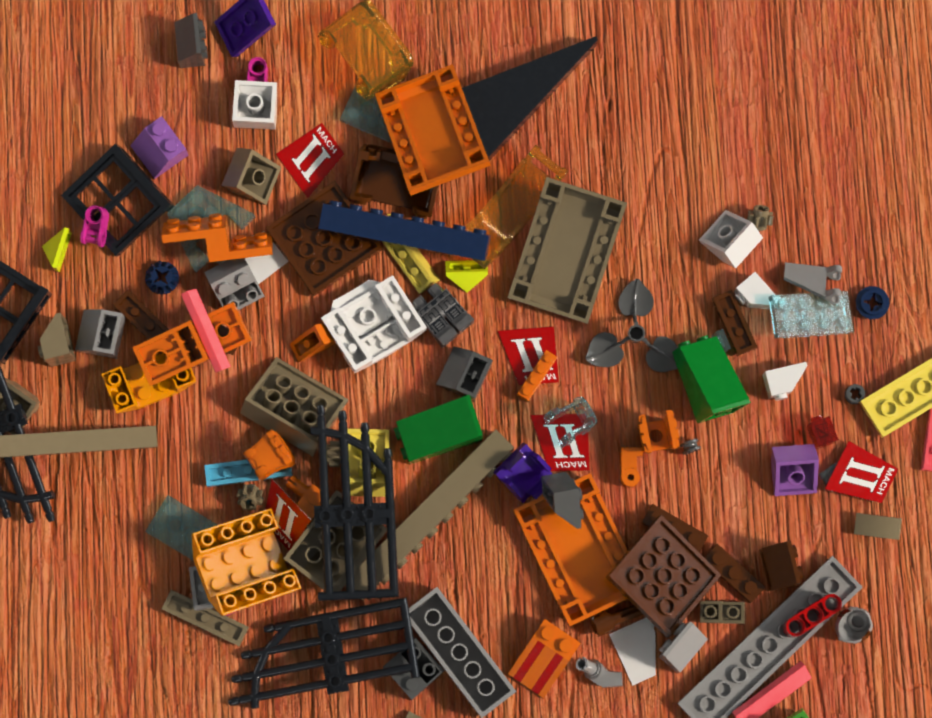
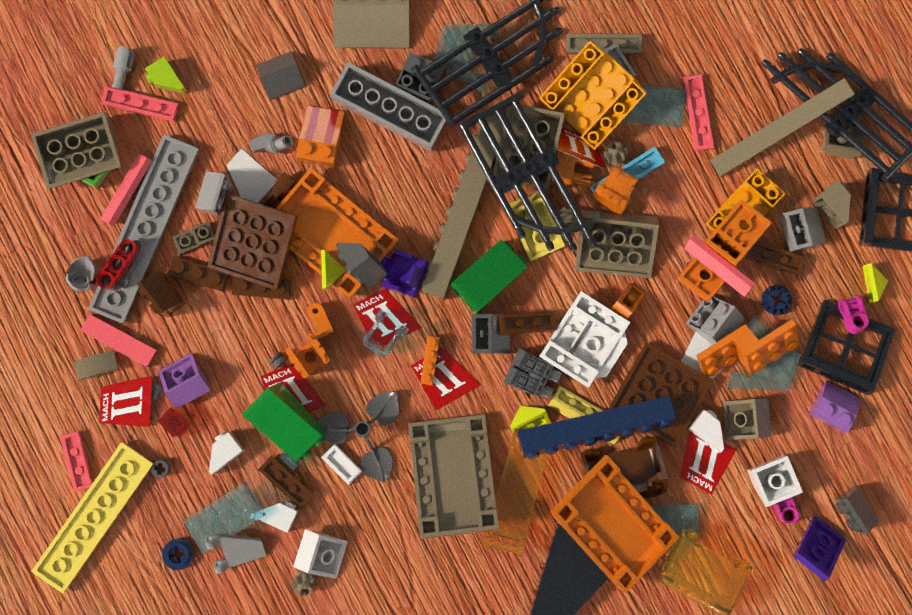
camera: 160 degrees right, 5 degrees up
none -> coral tile [80,314,158,367]
none -> red sticker [260,364,327,412]
none -> neon yellow slope [321,250,346,290]
none -> white tile [321,444,362,485]
none -> clear light blue wing [434,23,501,94]
none -> reddish brown plate [498,311,557,335]
none -> coral tile [682,74,715,152]
none -> white slope [687,409,724,452]

